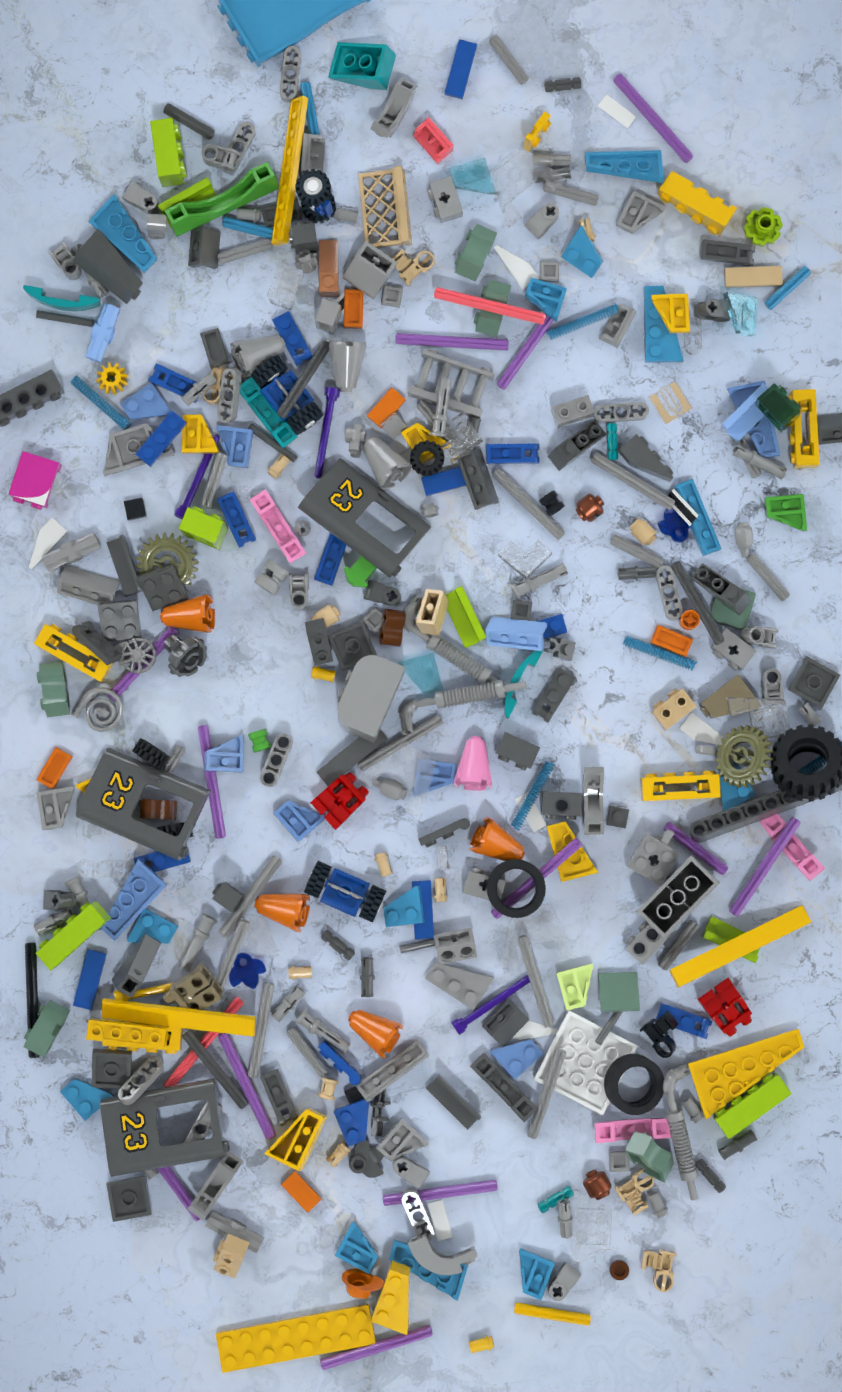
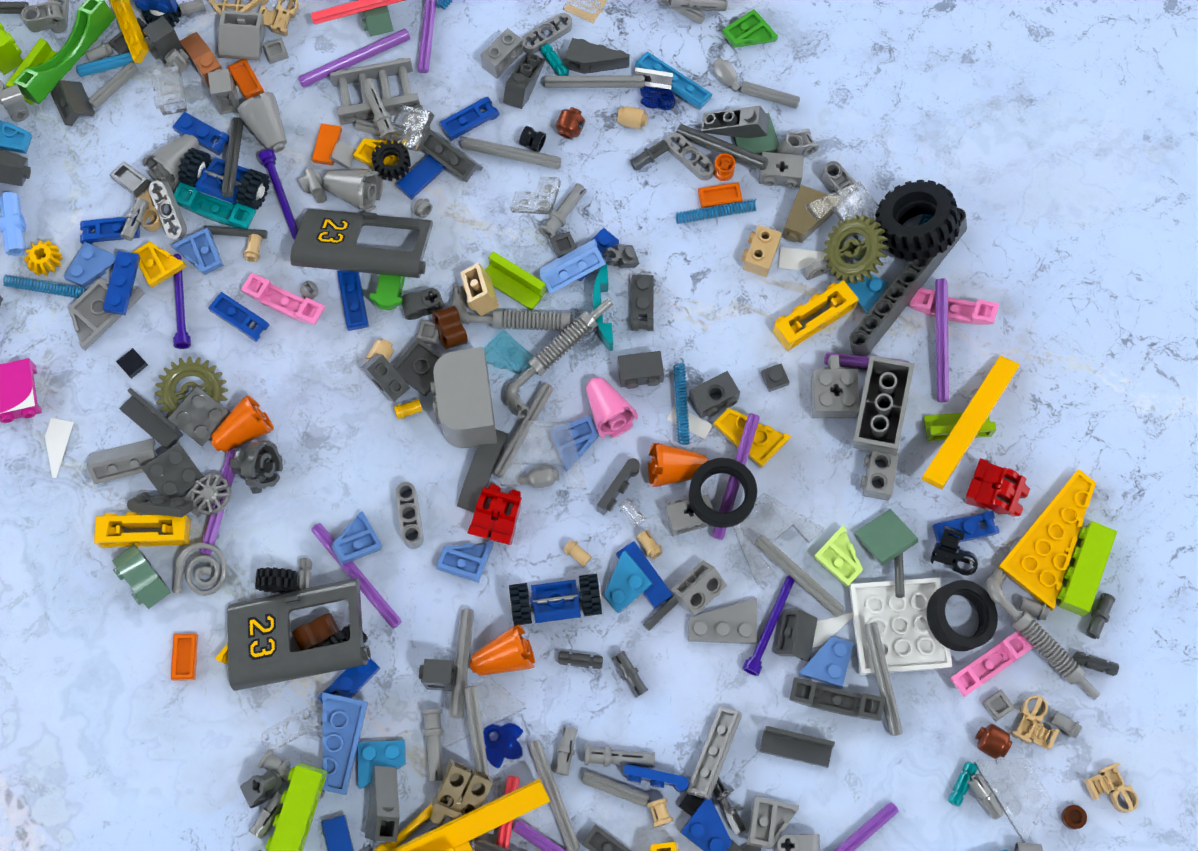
camera: 30 degrees left, 15 degrees down
light grey wing [36,786,75,830] -> none
light grey piece [42,532,101,572] -> none
lime brick [179,506,228,550] -> none
light grey axle [201,453,227,508] -> none
bright green wheel [248,729,272,753] -> none
light grey wheel [254,560,289,595] -> none
tan pin [288,965,312,981] -> none
light grey piece [289,573,309,611] -> none
orange cone [348,1009,404,1058] -> none
light grey arch [583,767,605,835] -> none
light grey axle [610,535,664,569] -> none
sand green brick [625,1131,674,1183] -> none
light grey axle [658,920,699,971] -> none
dark grey plate [788,656,840,708] -> none
light grey pin [798,703,822,727] -> none

